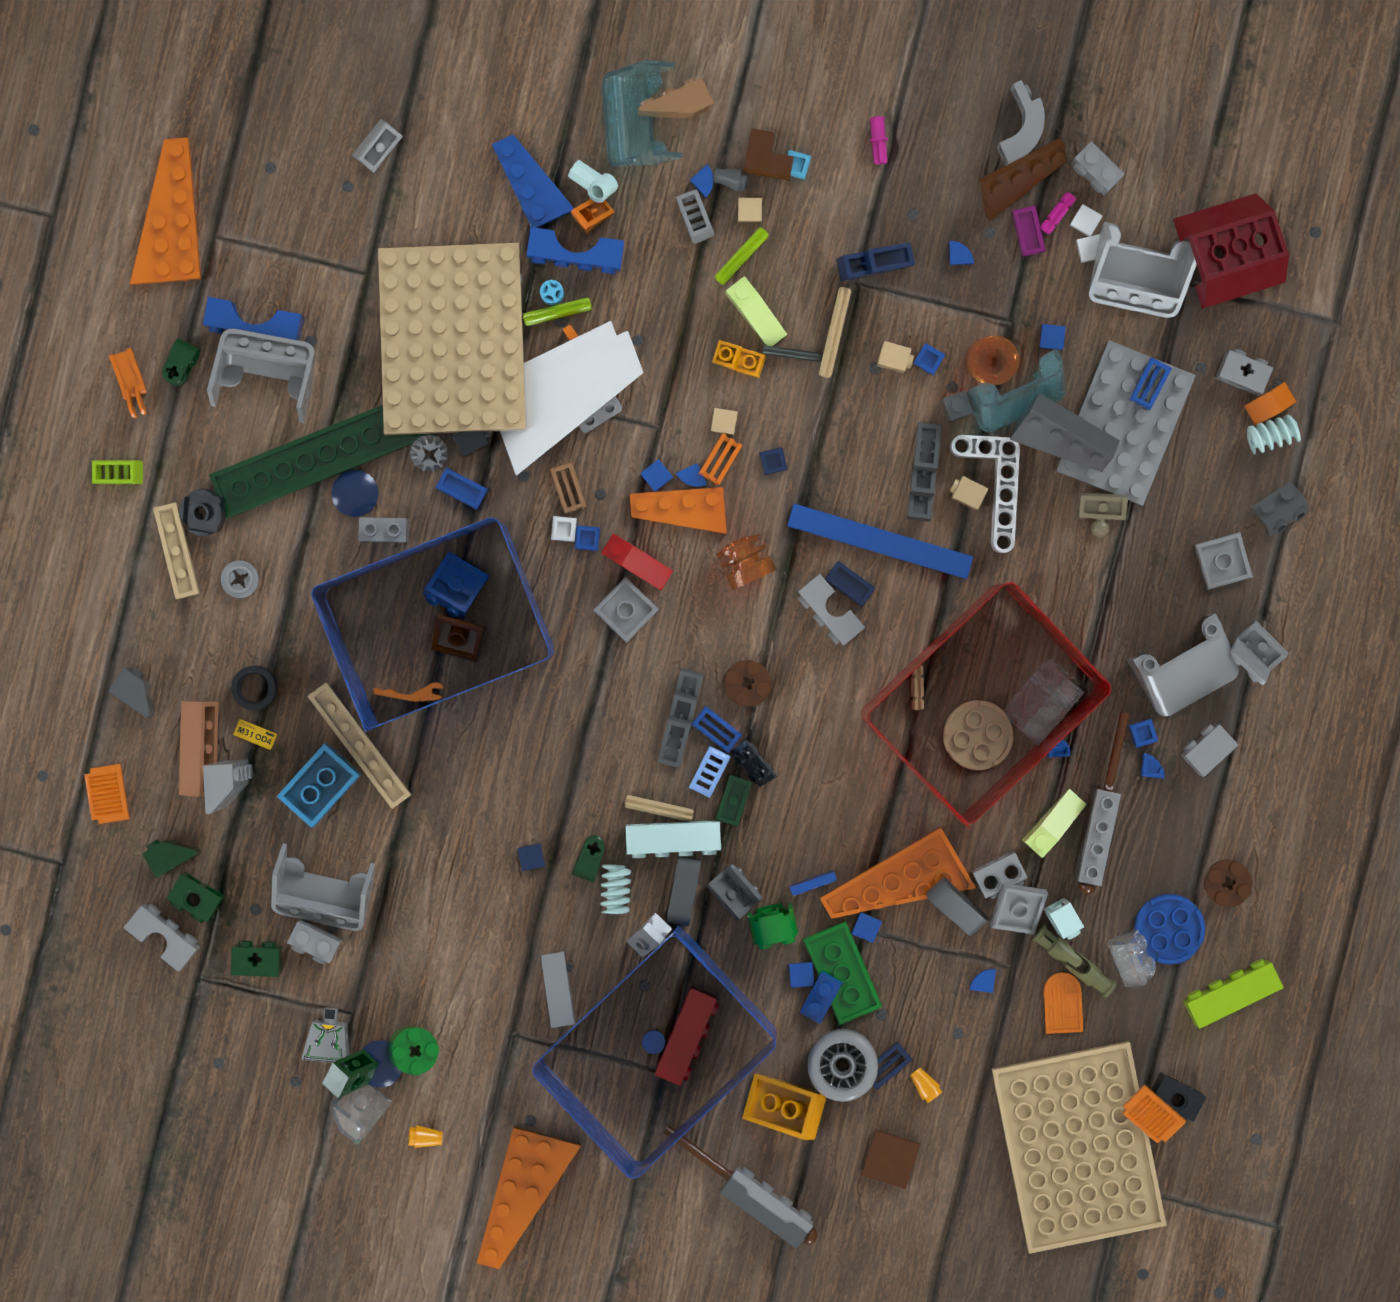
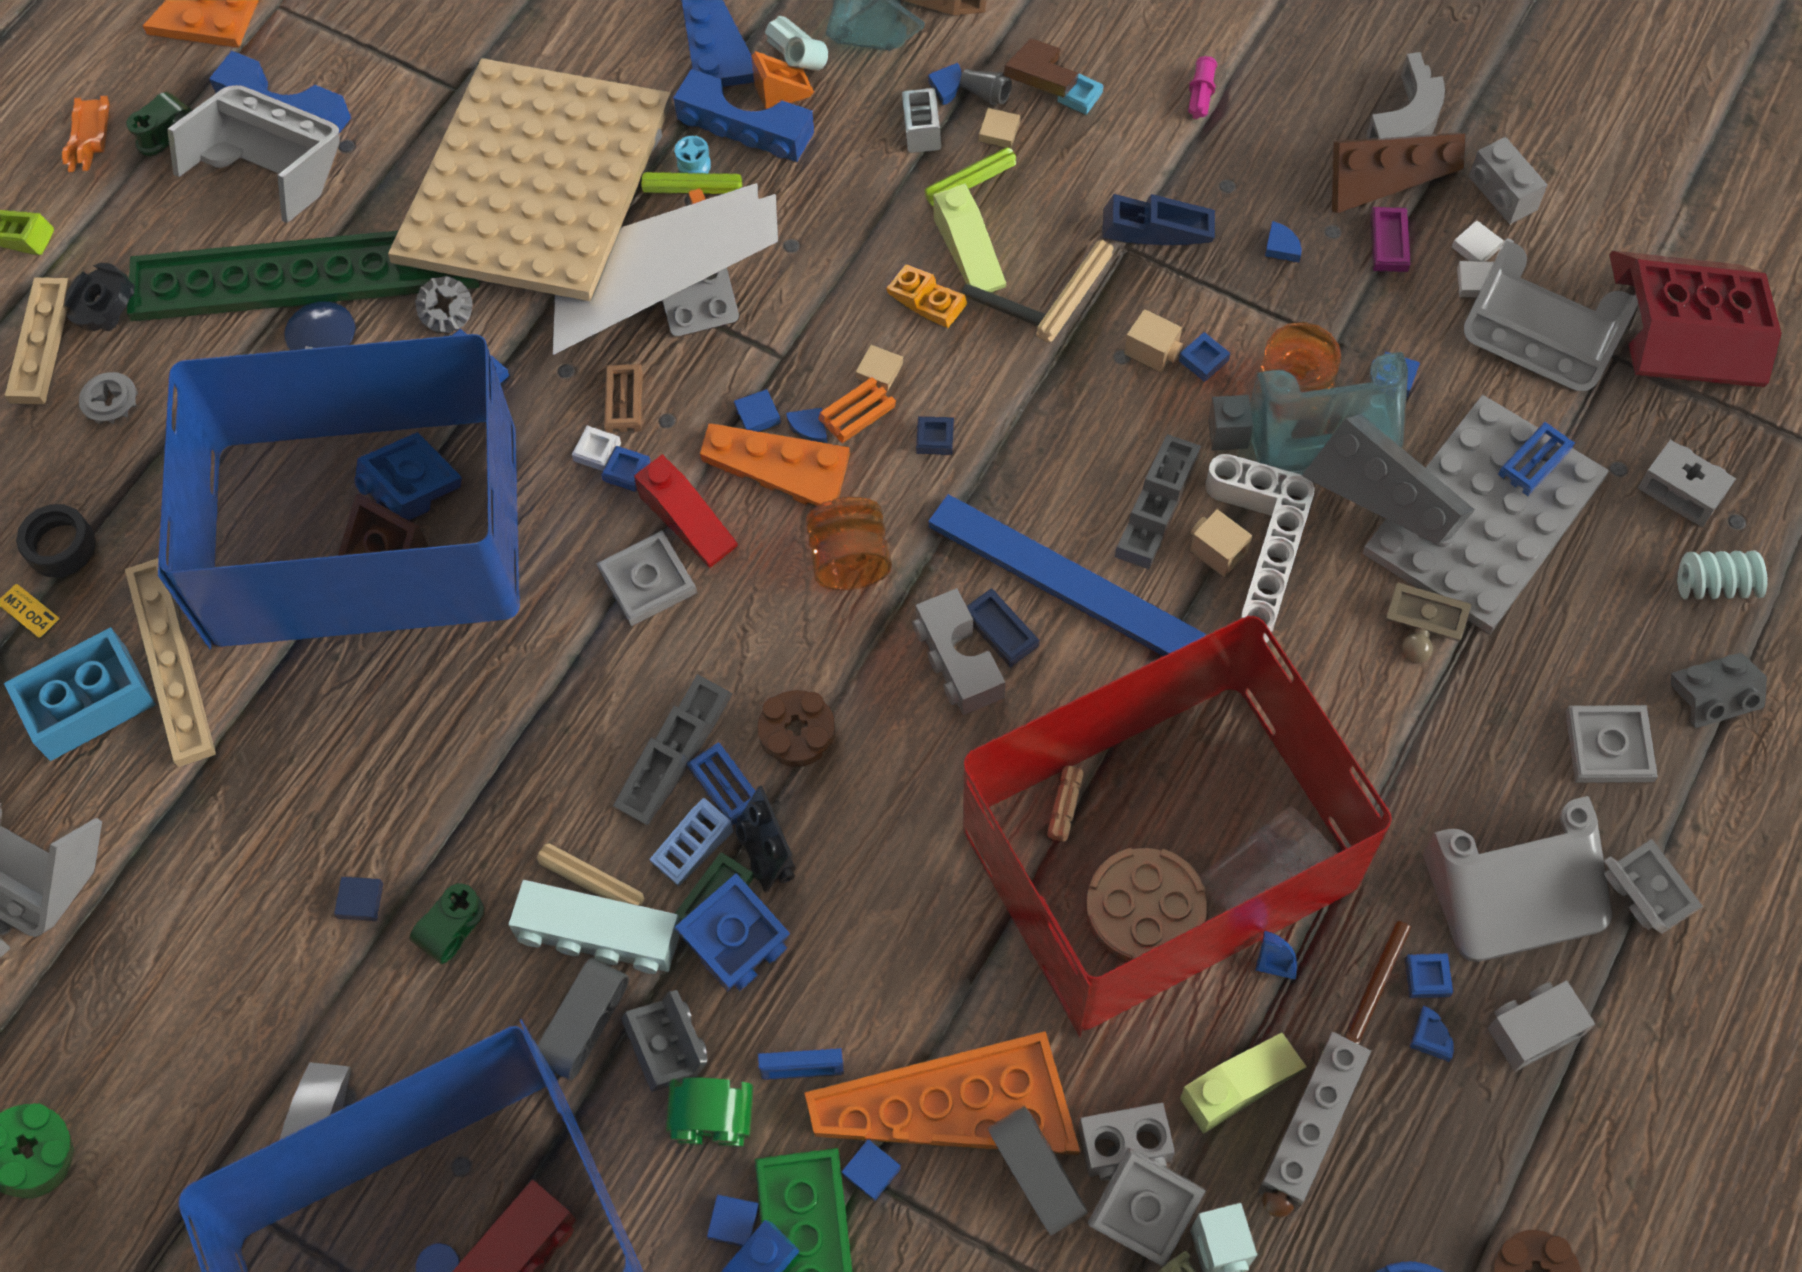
camera: 15 degrees right, 25 degrees down
black brick [453,431,491,458] -> none
light aqua piece [600,864,631,914] -> none
dark pink axle [1040,192,1076,235] -> none
orange slope [1244,382,1296,426] -> none
none -> blue plate [674,873,790,992]

